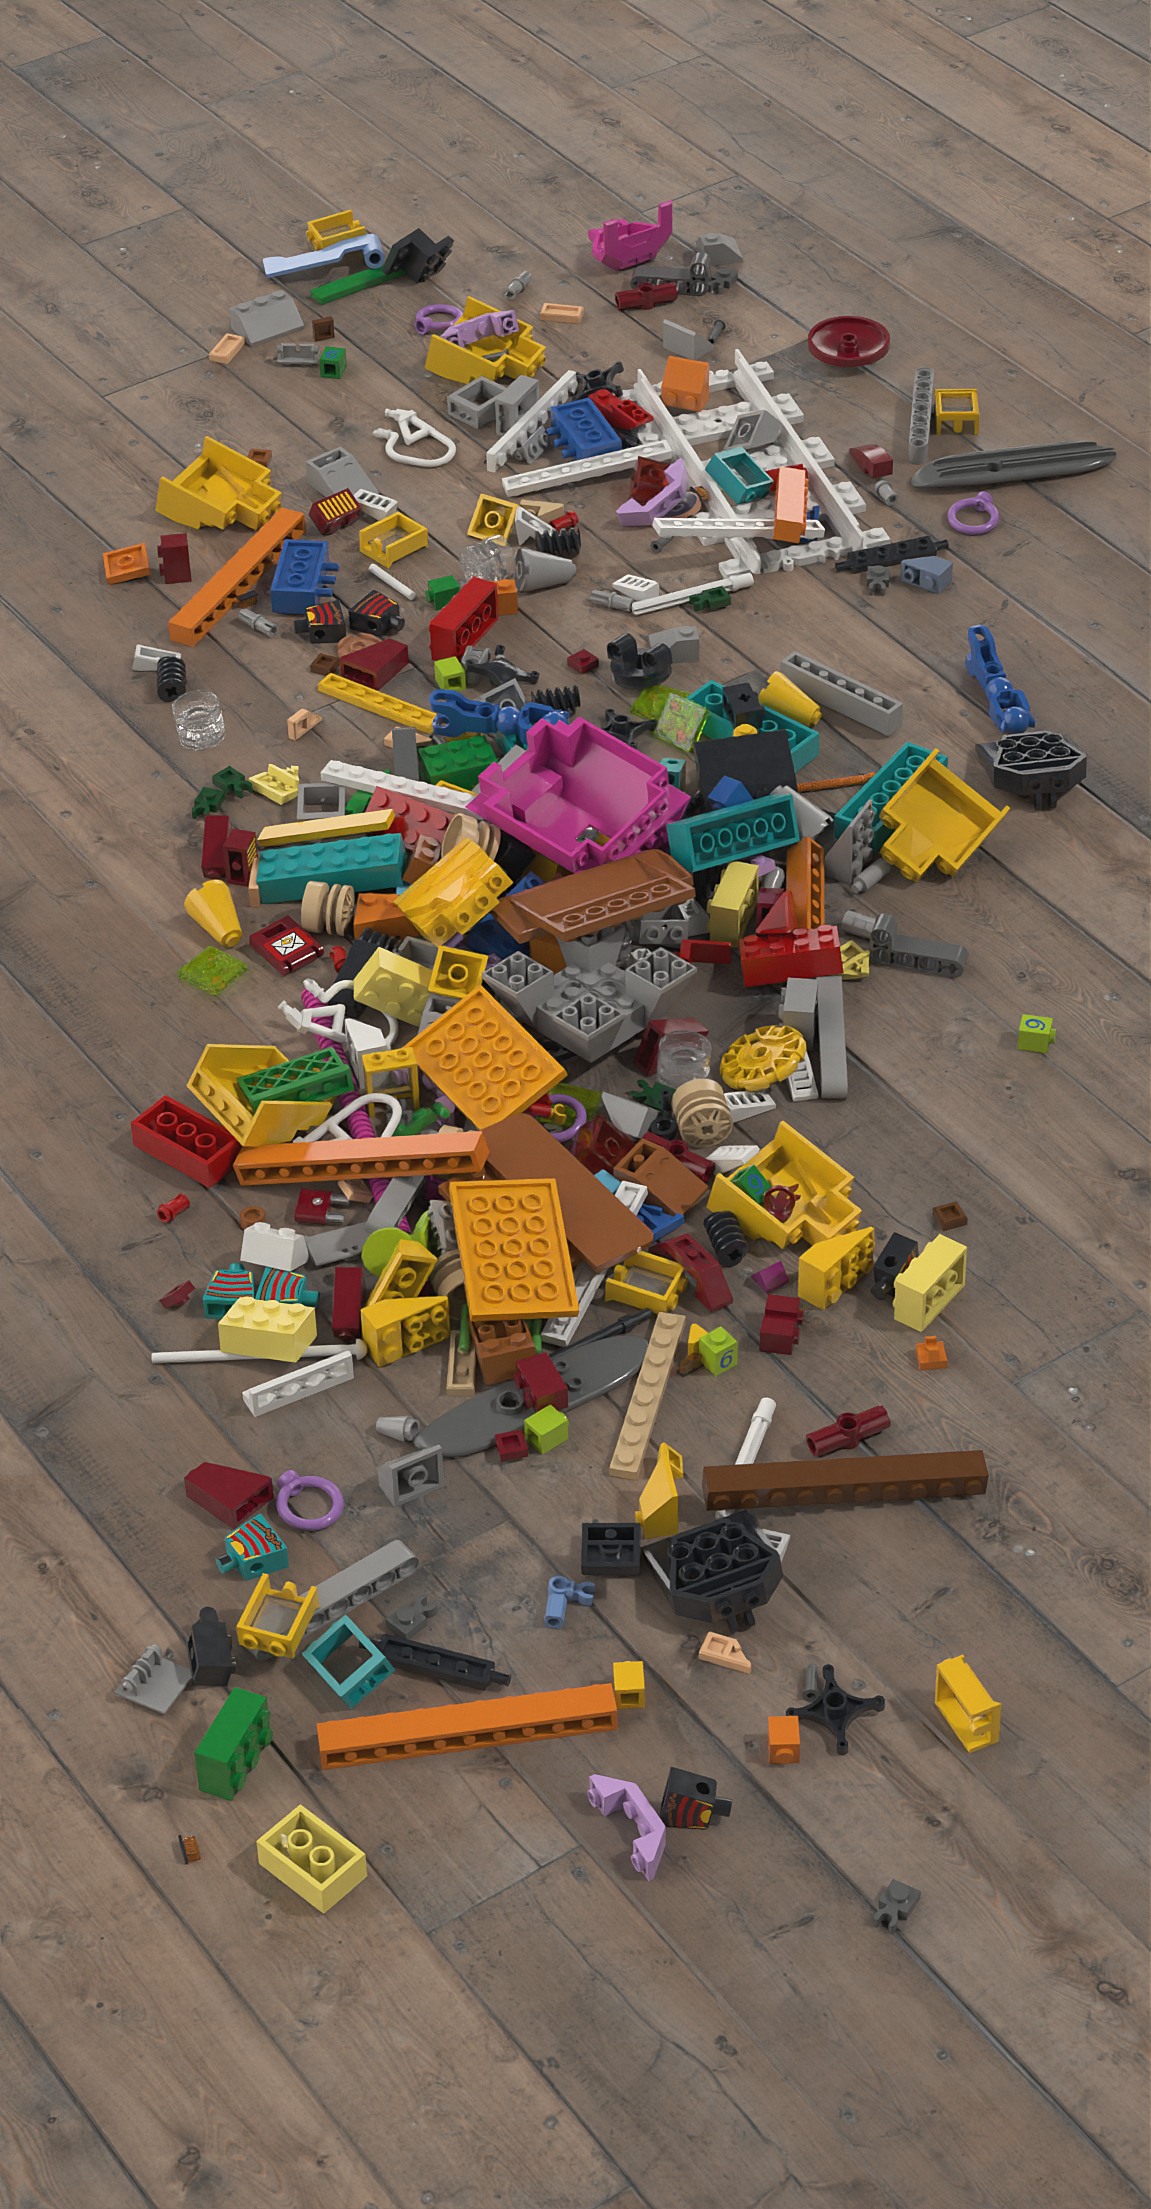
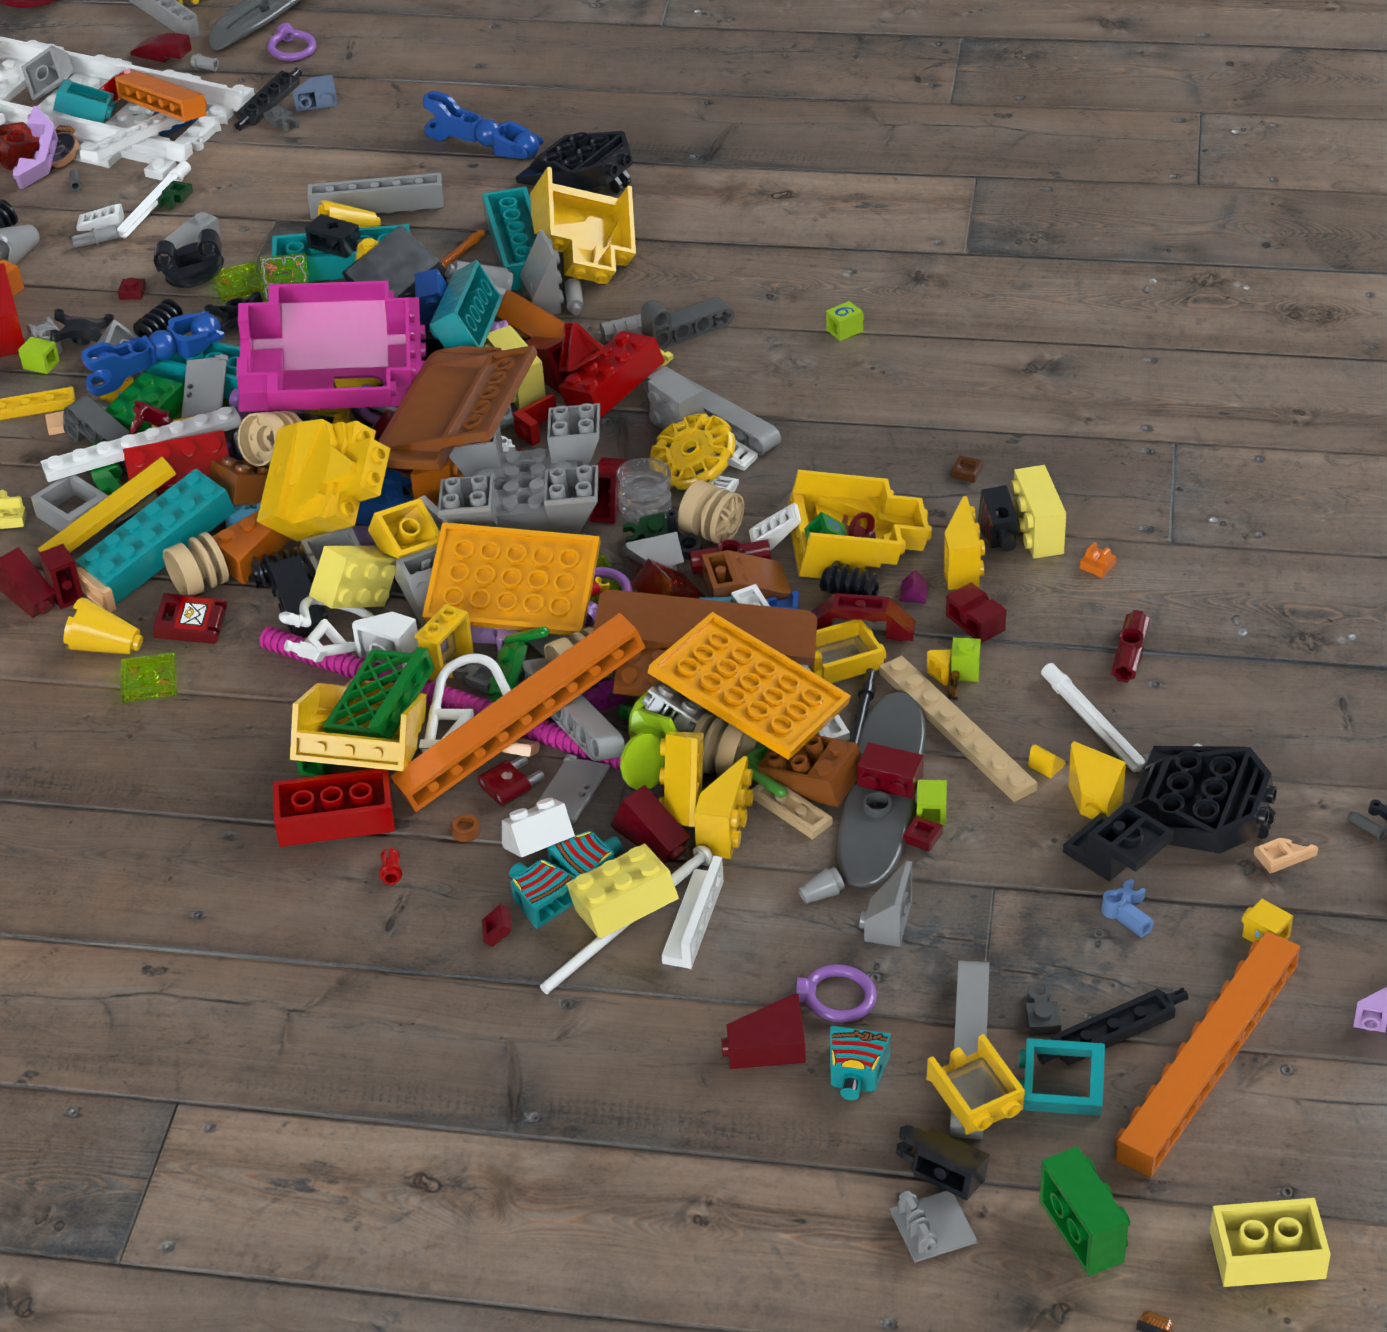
camera: 45 degrees left, 0 degrees up
red pin [329,946,347,974] -> none
reddish brown brick [702,1450,989,1511] -> none
none -> dark red piece [129,400,173,435]

